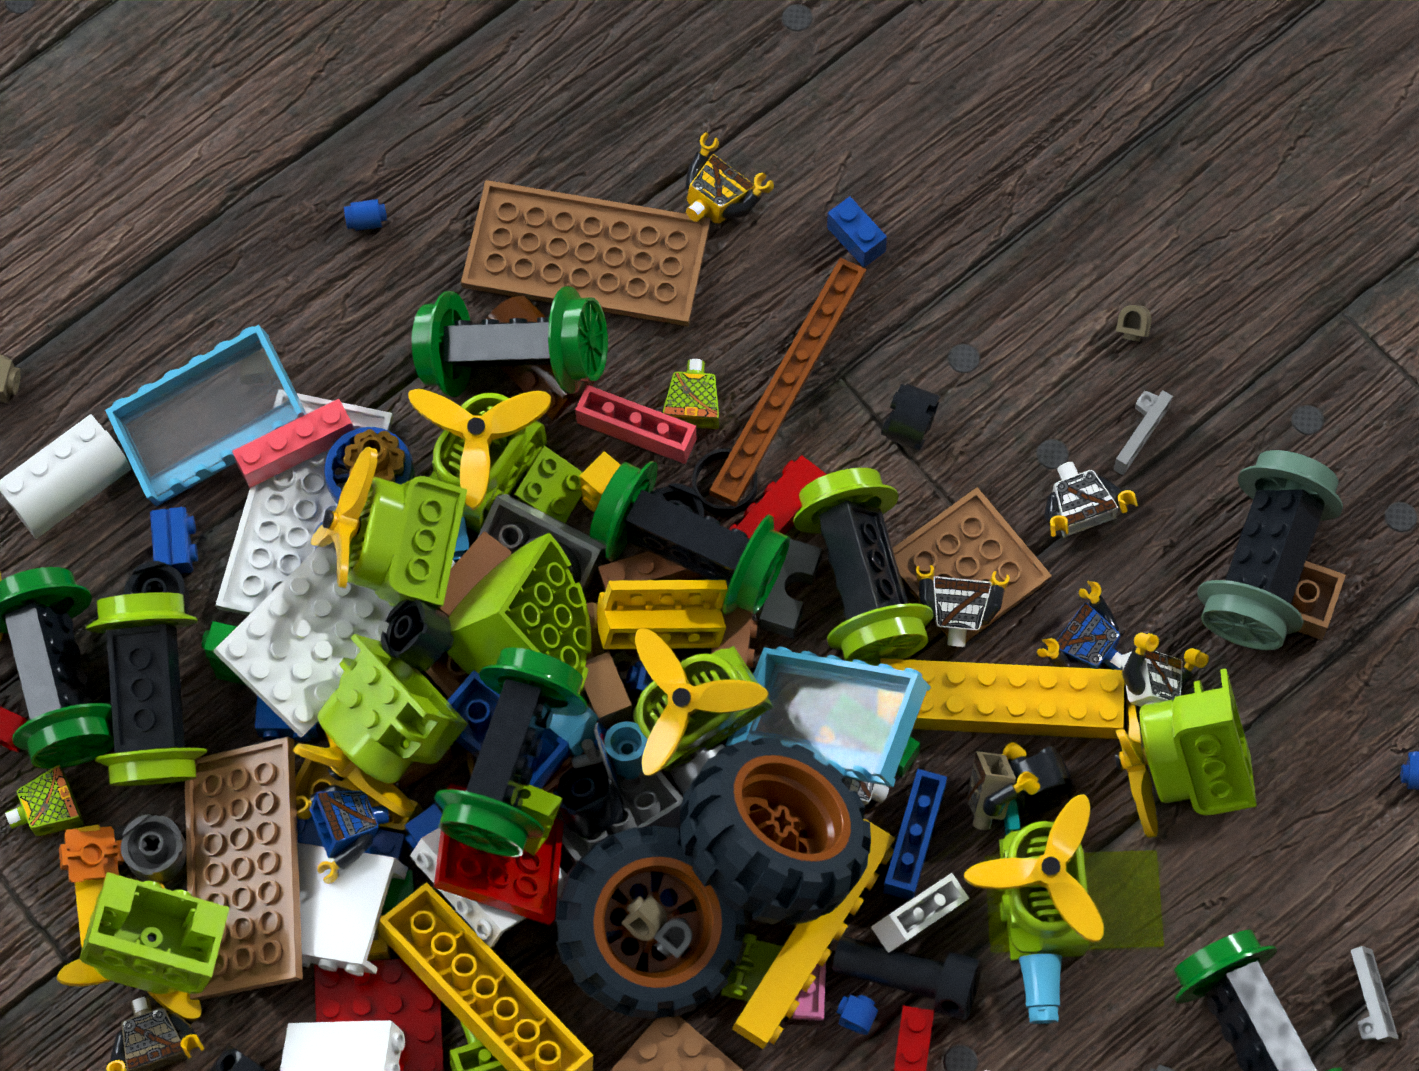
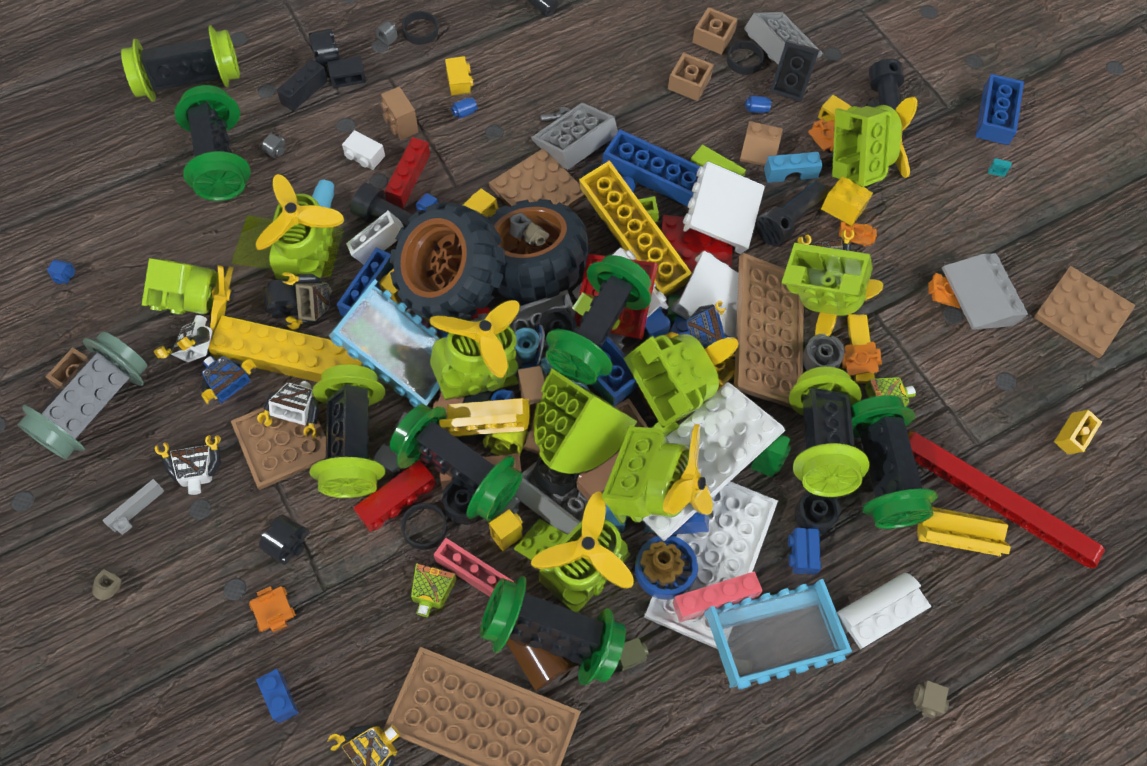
camera: 175 degrees left, 5 degrees down
black brick [381,599,454,671] -> none
dark orange plate [709,257,866,507] -> none
light grey hinge [1351,946,1399,1043] -> none
none -> orange piece [249,586,296,633]
none -> olive brick [618,637,649,671]

